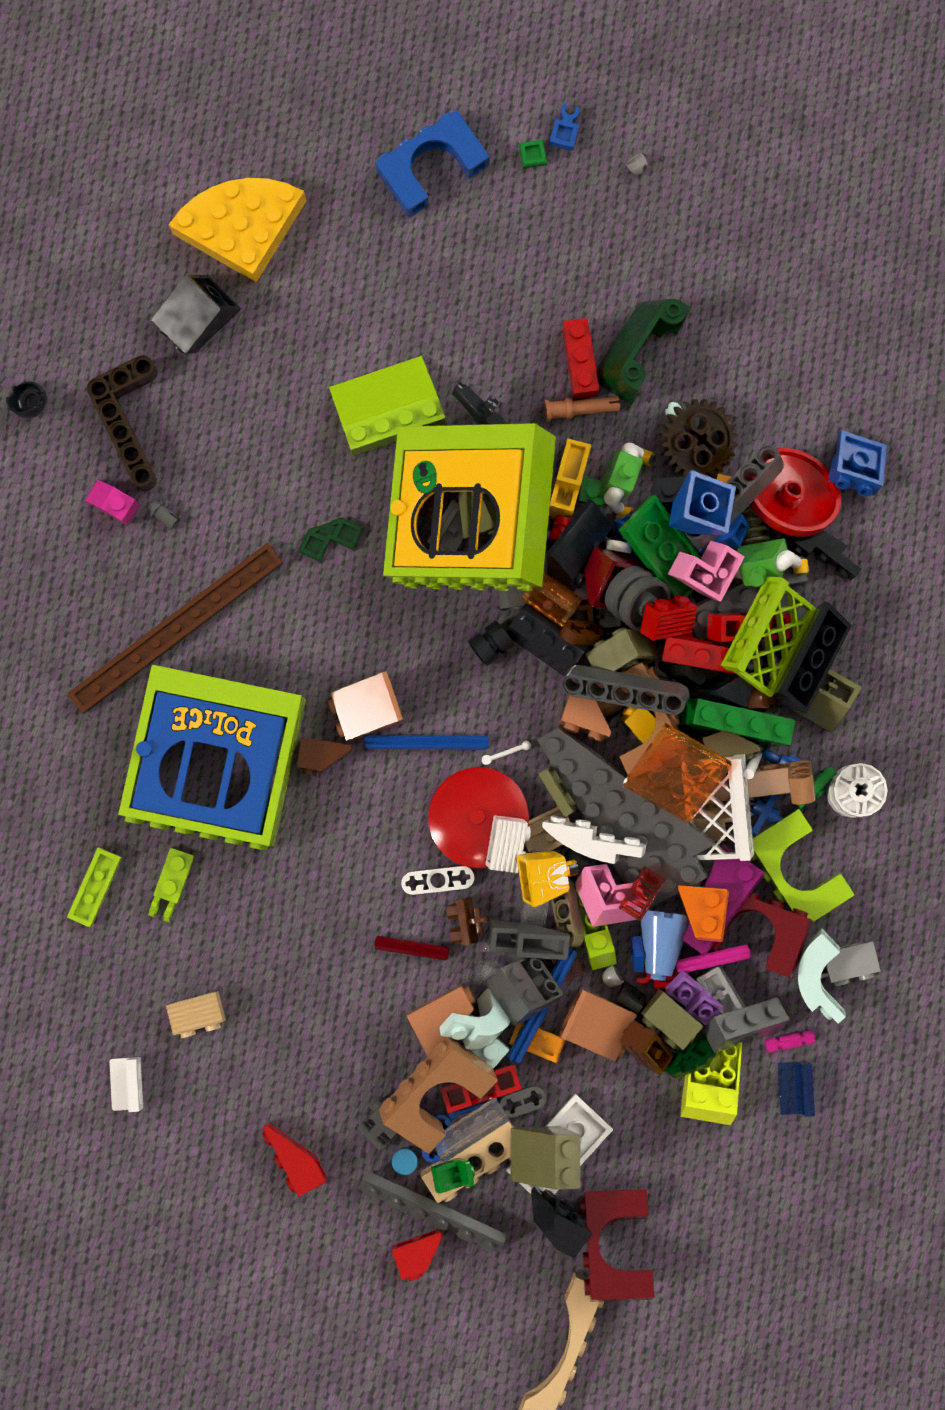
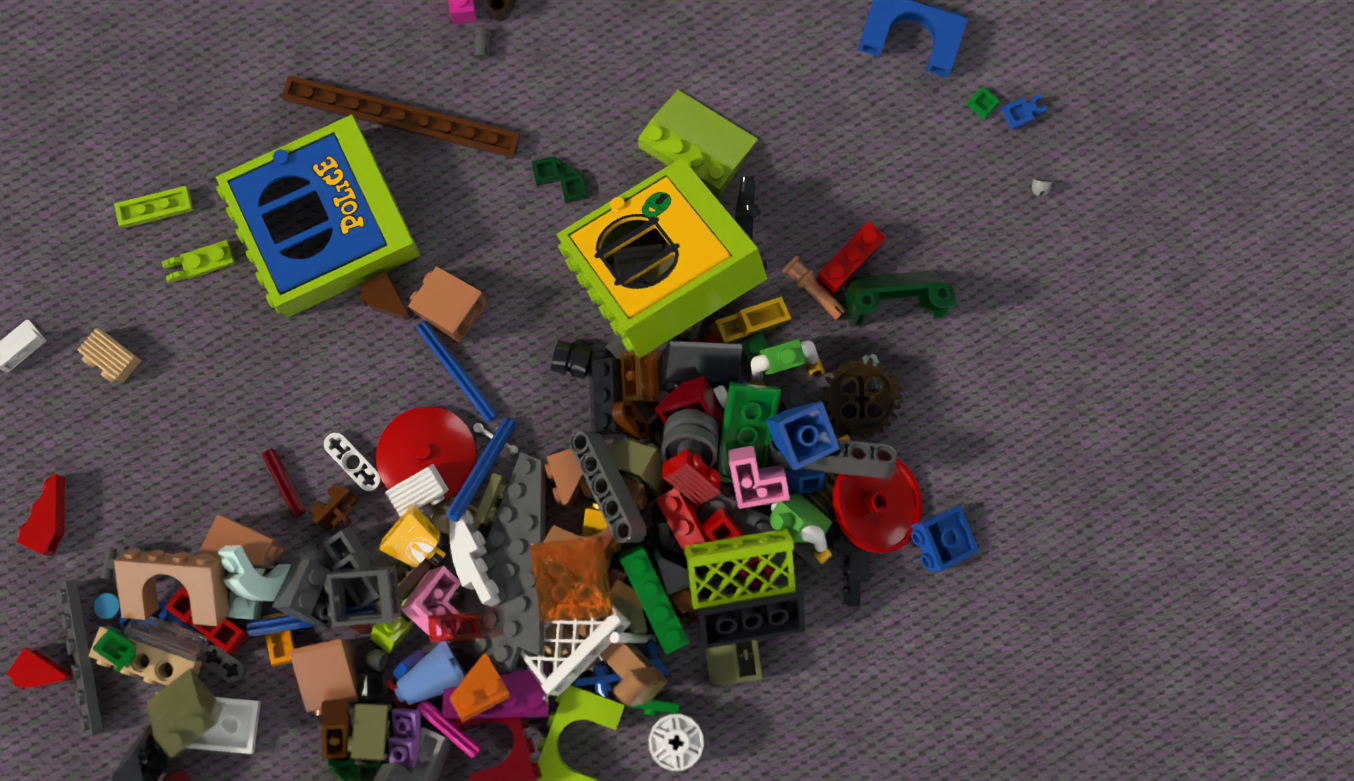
camera: 50 degrees right, 5 degrees down
none -> dark grey window [325,565,401,627]
none -> blue axle [446,417,516,522]

